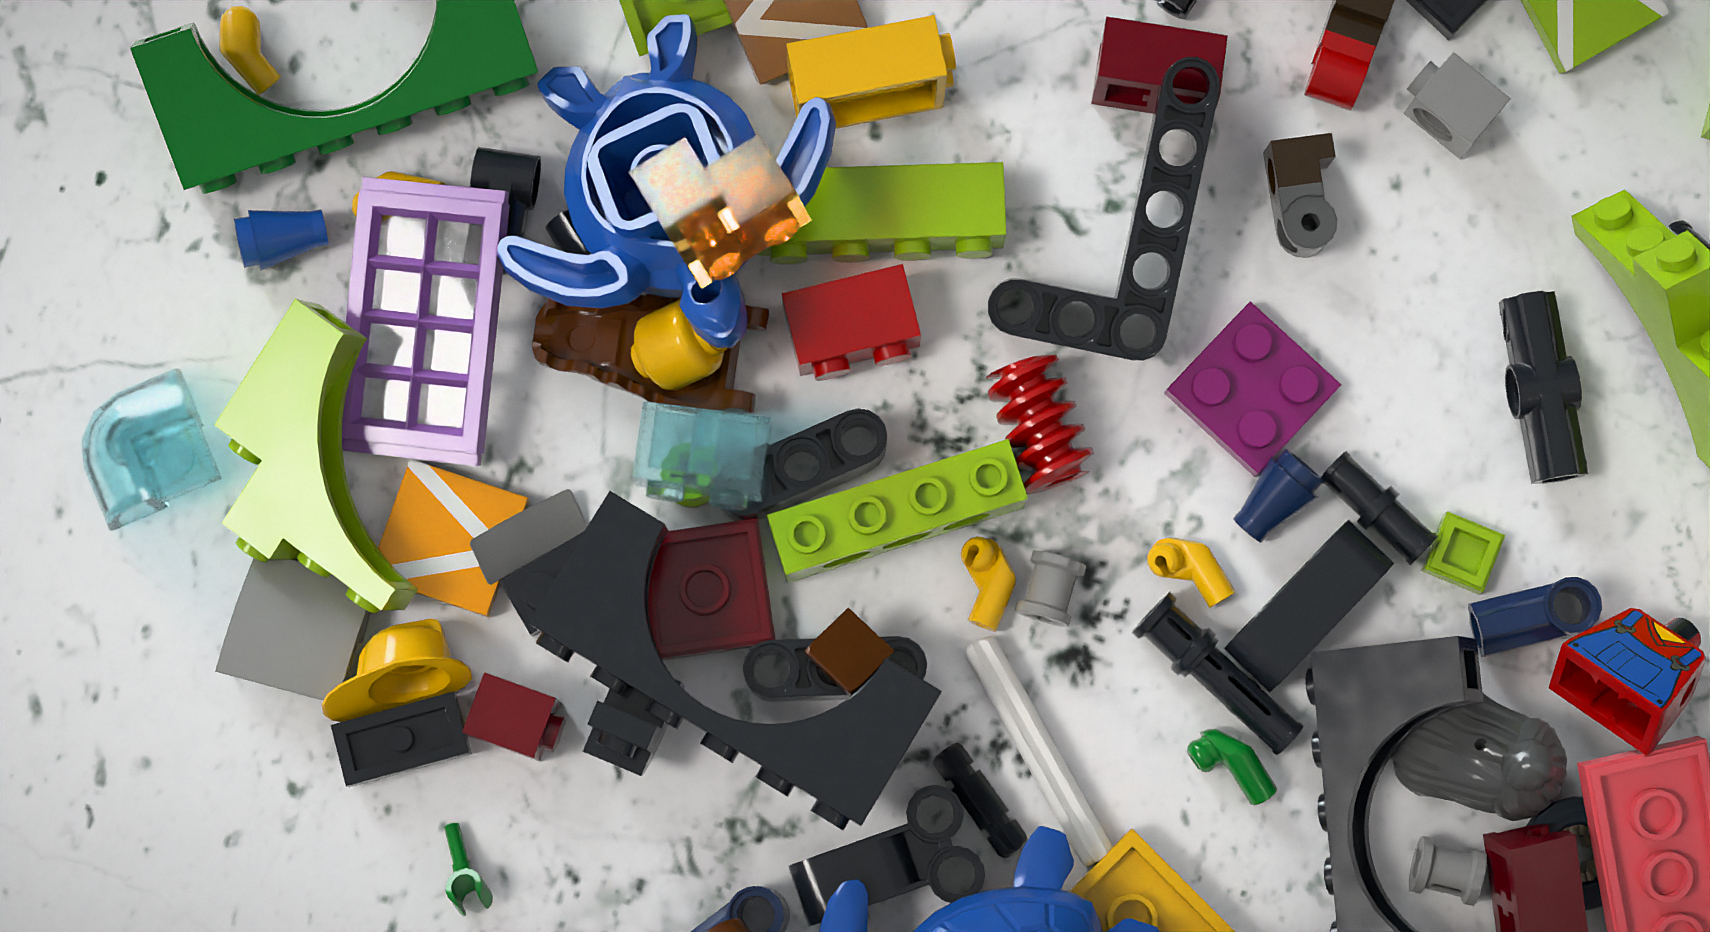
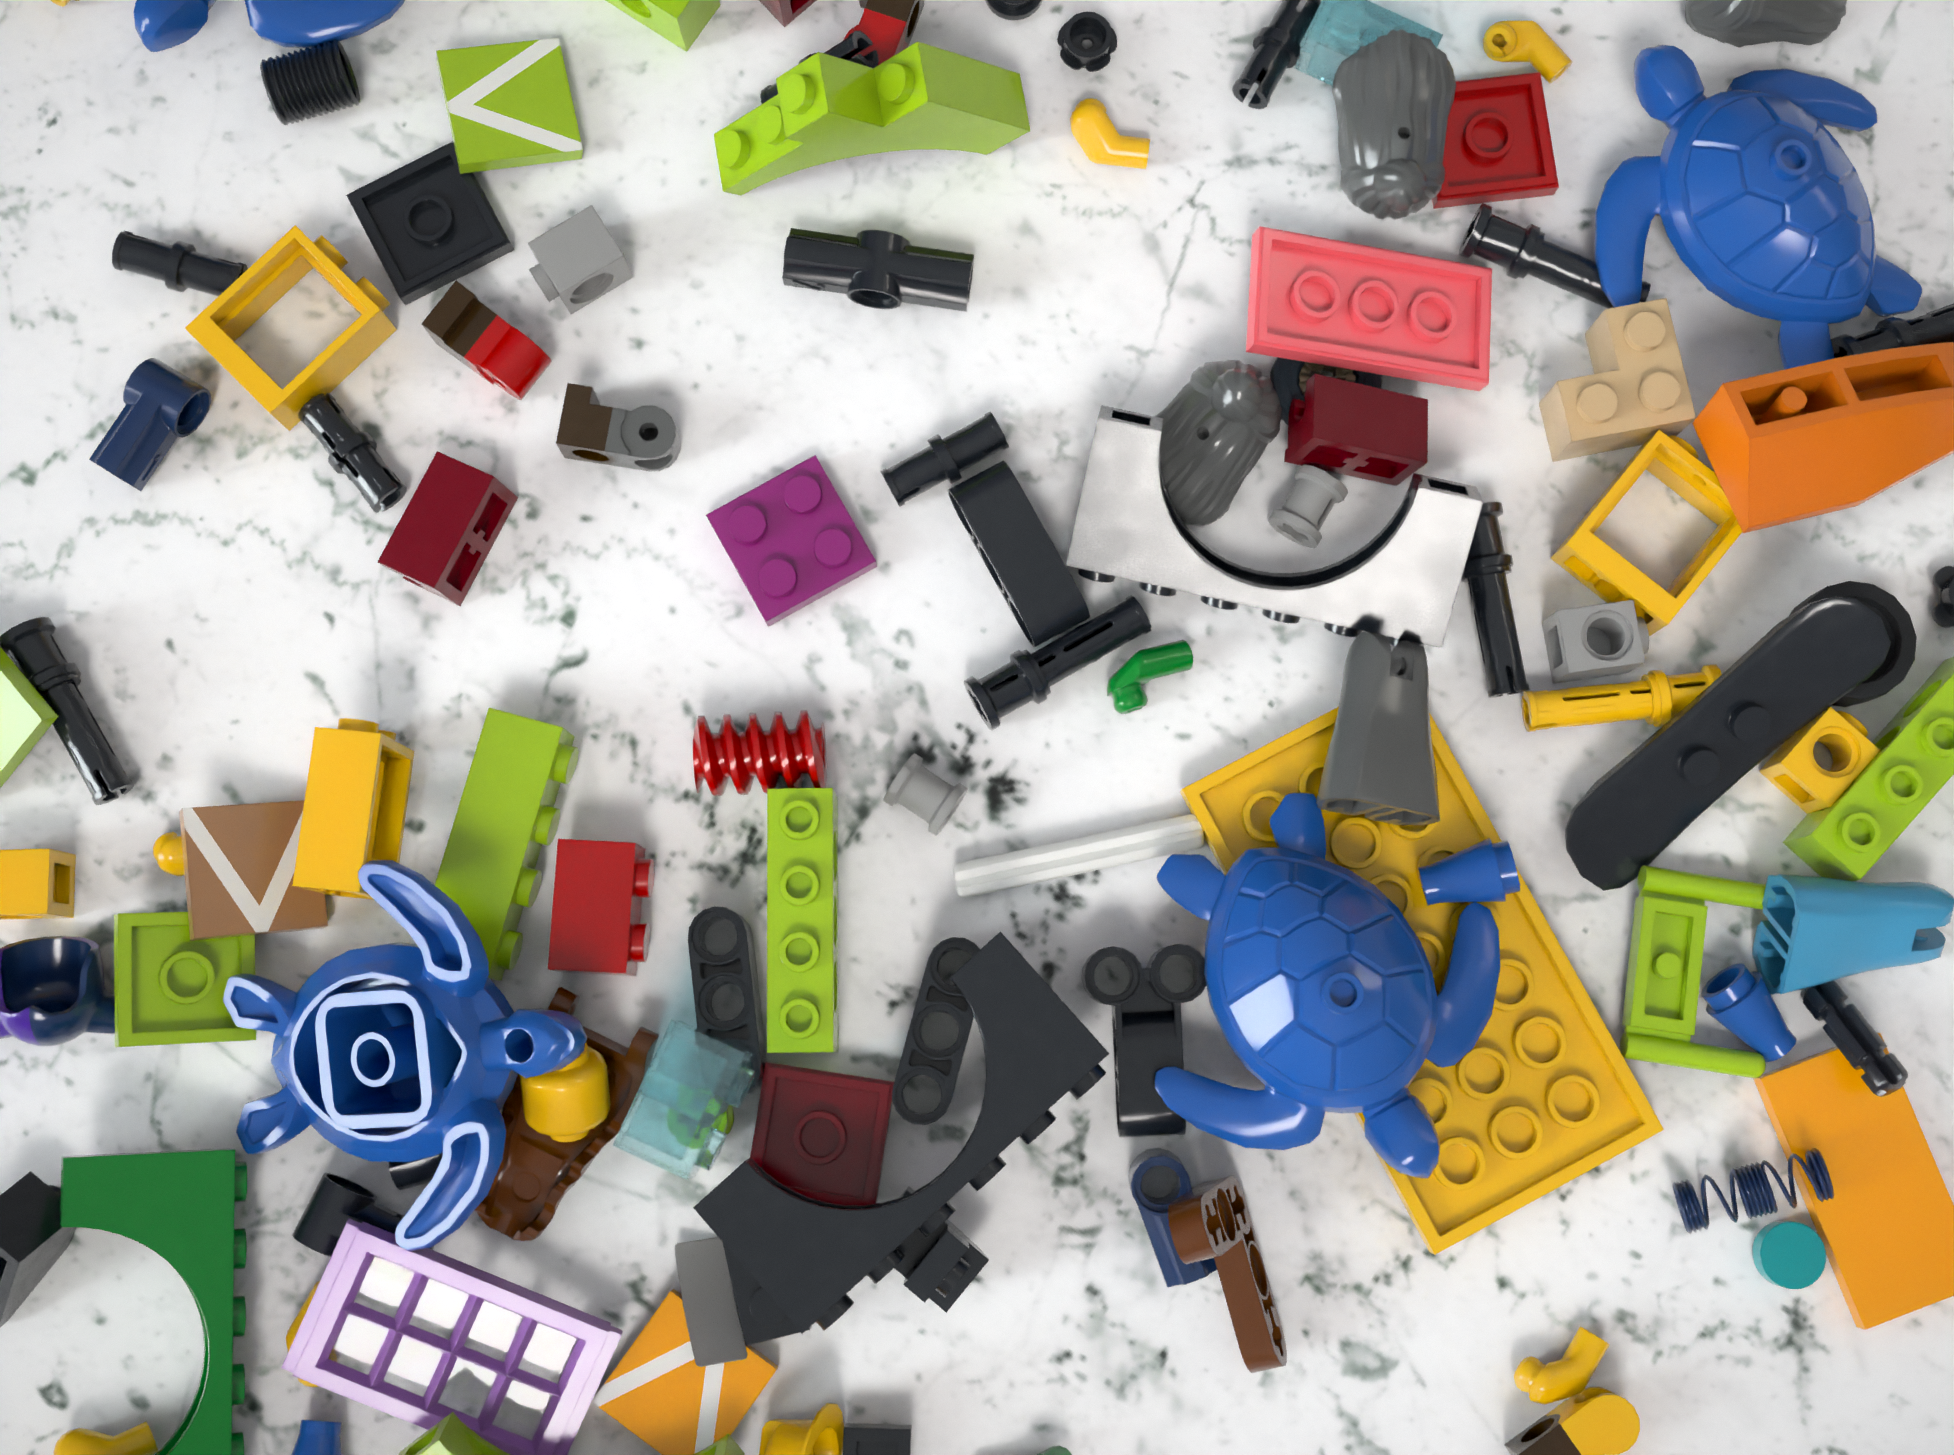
camera: 70 degrees left, 0 degrees up
dark red brick [462,672,567,762] -> none
clear orange brick [629,134,811,289] -> none
reddish brown slope [804,607,895,697] -> none
black axle [933,742,1028,858] -> none
yellow arm [961,536,1016,632] -> none
black beam [988,57,1220,361] -> none
yellow arm [1147,537,1236,608] -> none
dark blue cone [1233,449,1324,543] -> none
lime tile [1421,511,1505,595] -> none
dark blue piece [1468,577,1602,657] -> none
torso [1548,608,1706,756] -> none

